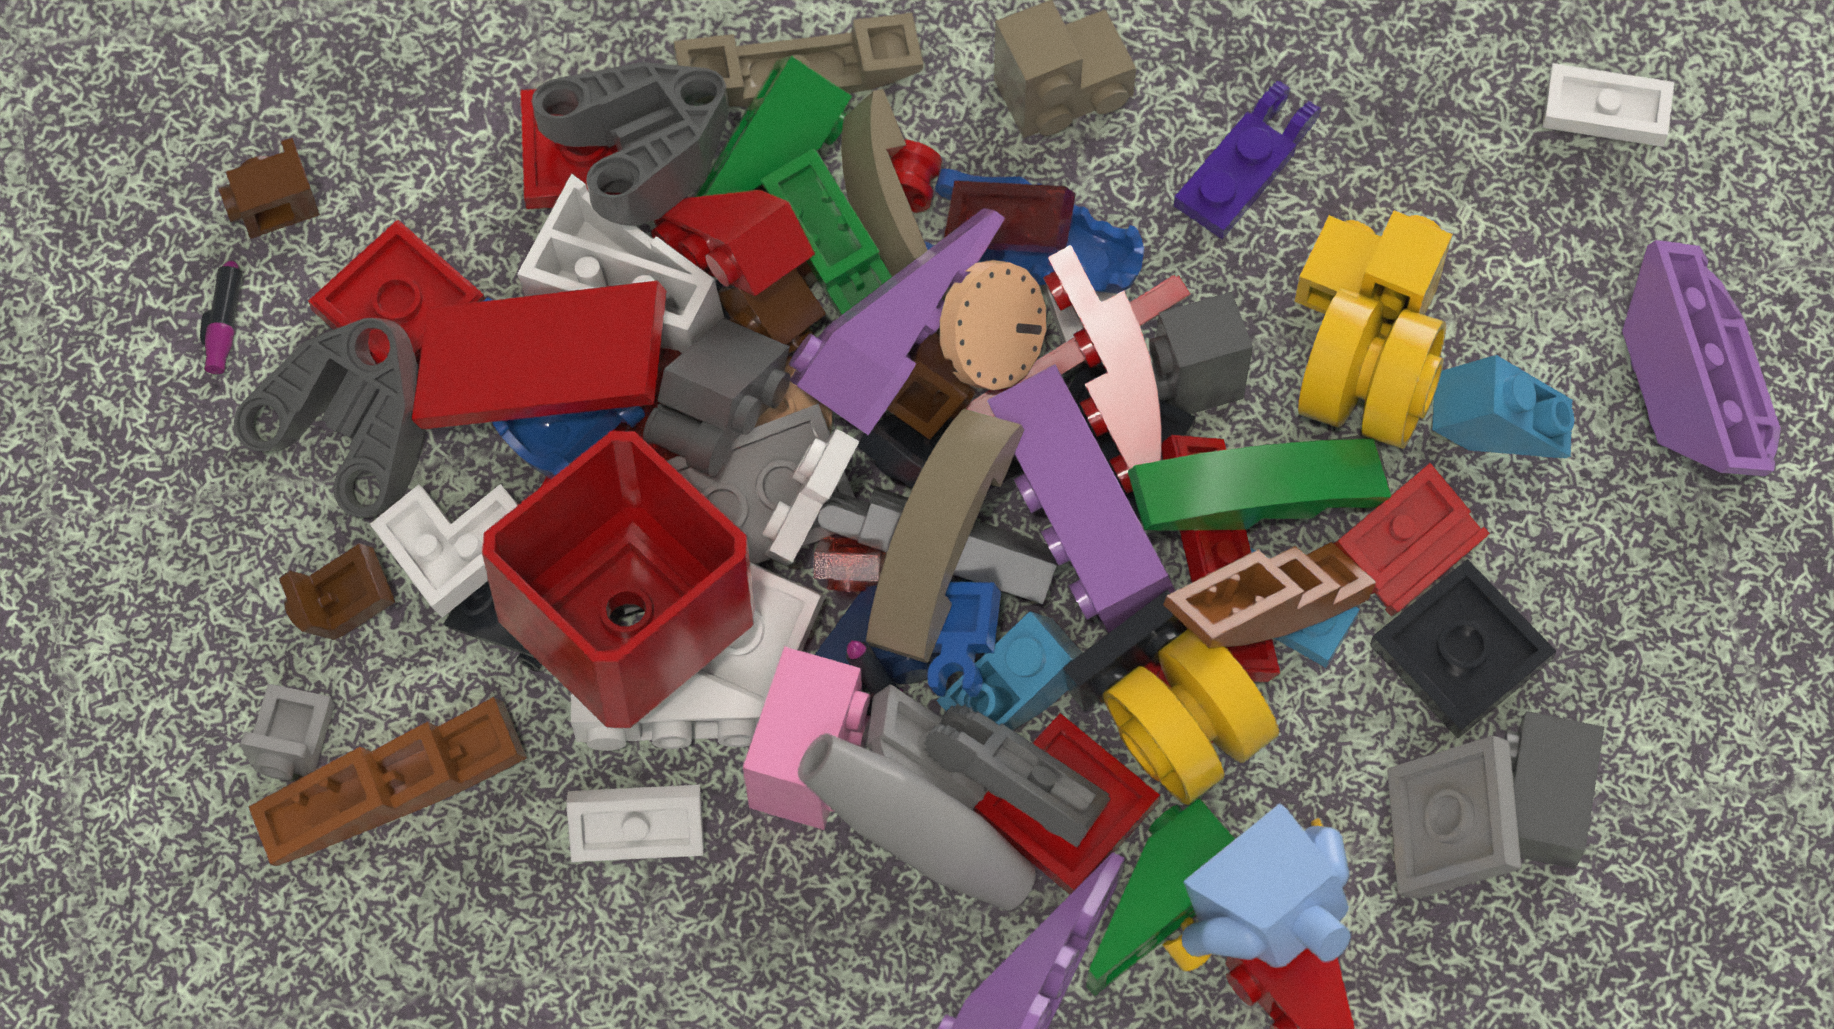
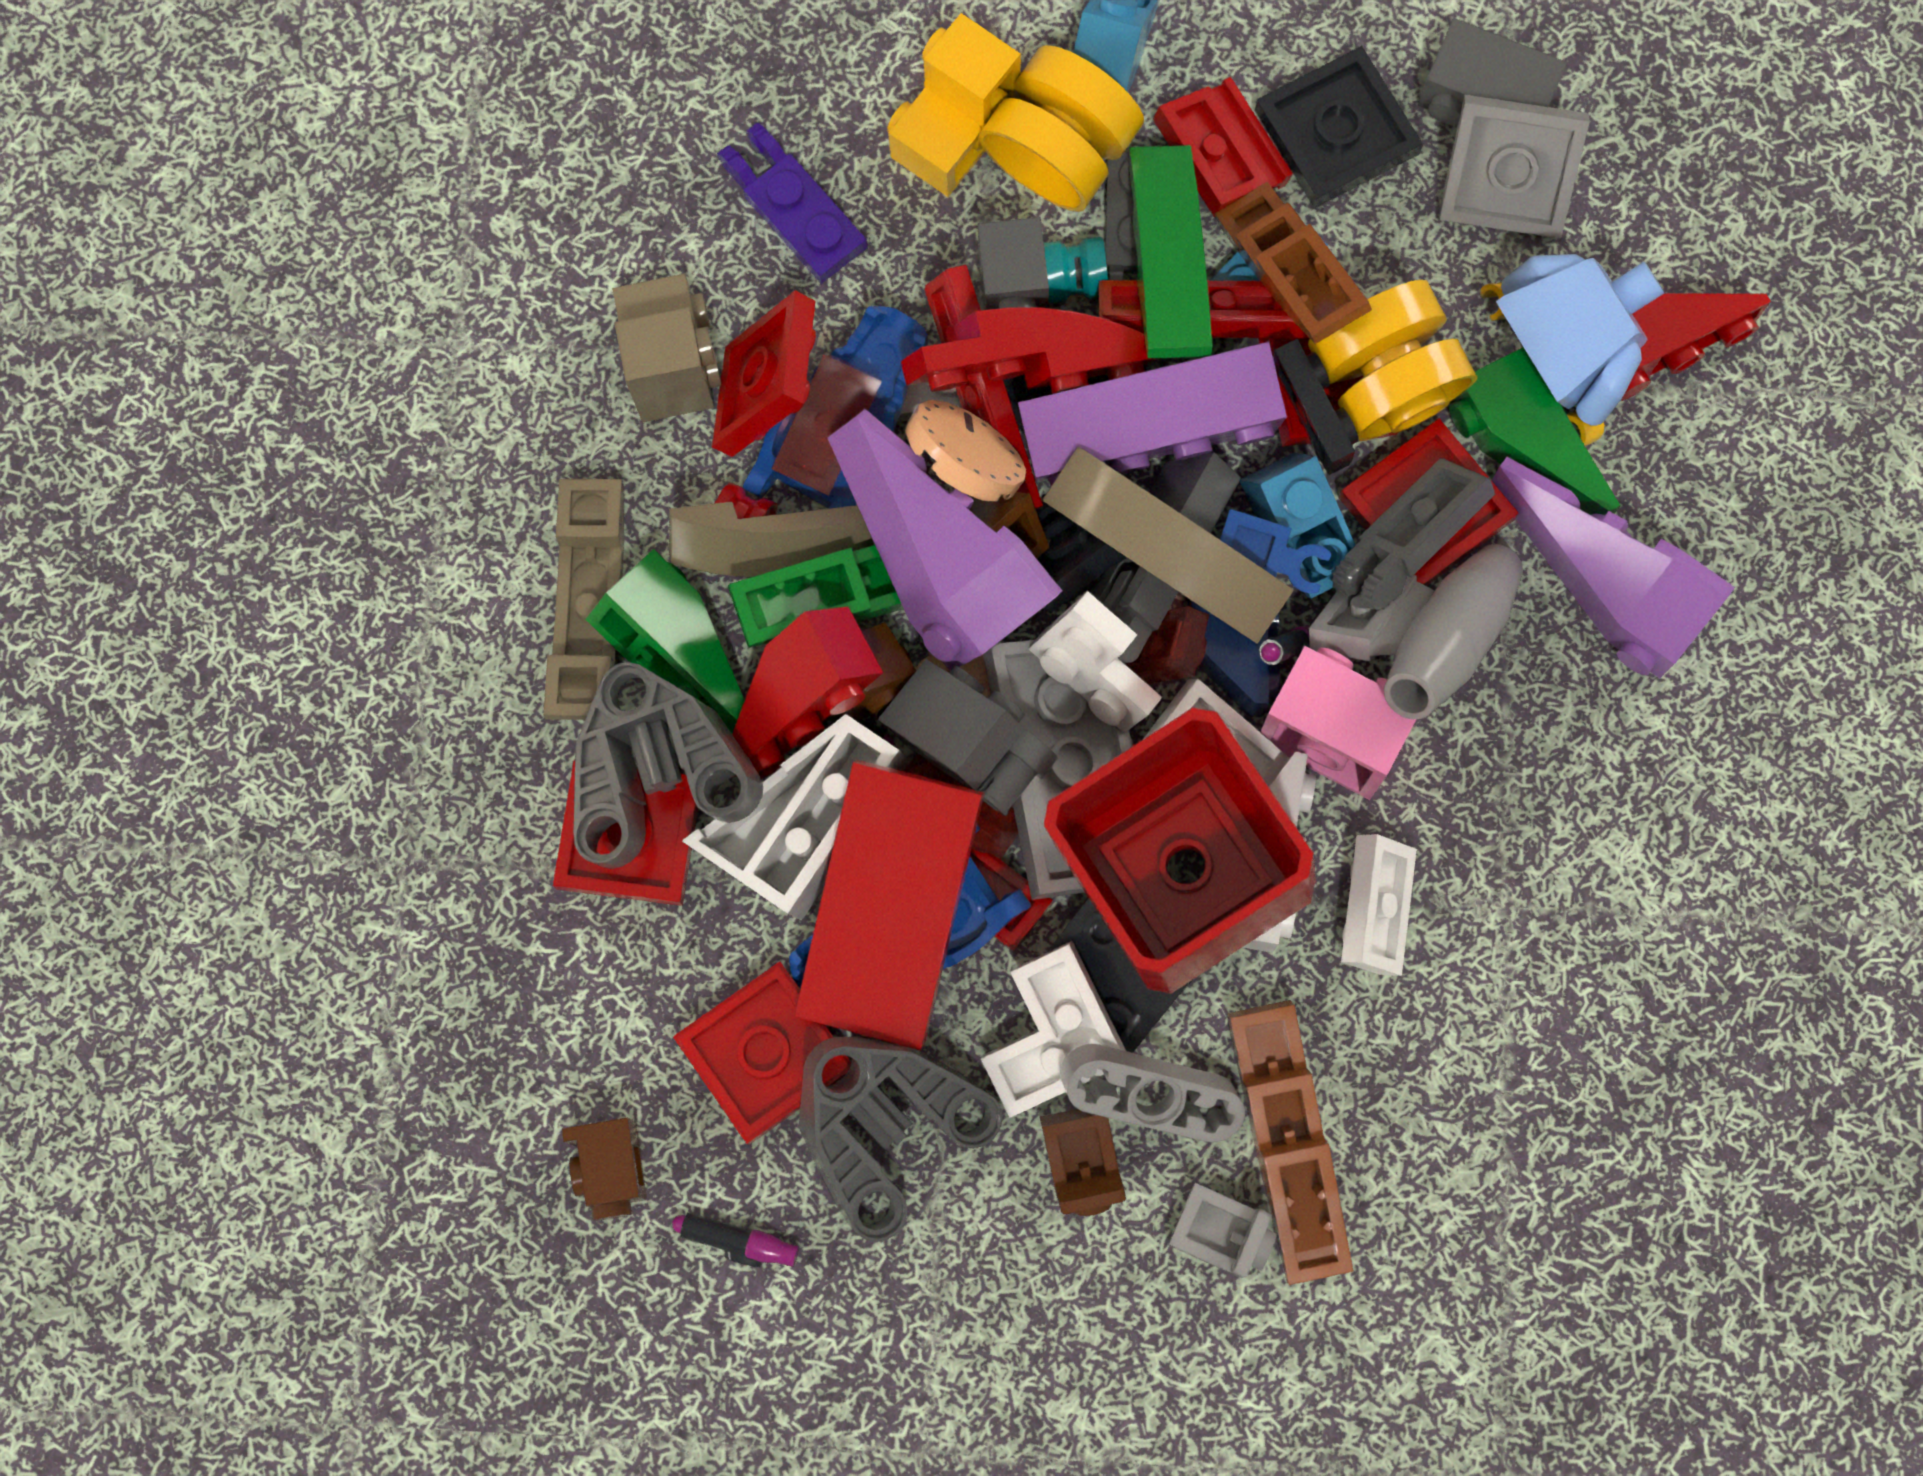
camera: 75 degrees left, 10 degrees up
none -> red plate [712,290,816,457]
none -> teal wheel [1044,237,1108,304]
none -> light grey beam [1060,1044,1245,1142]

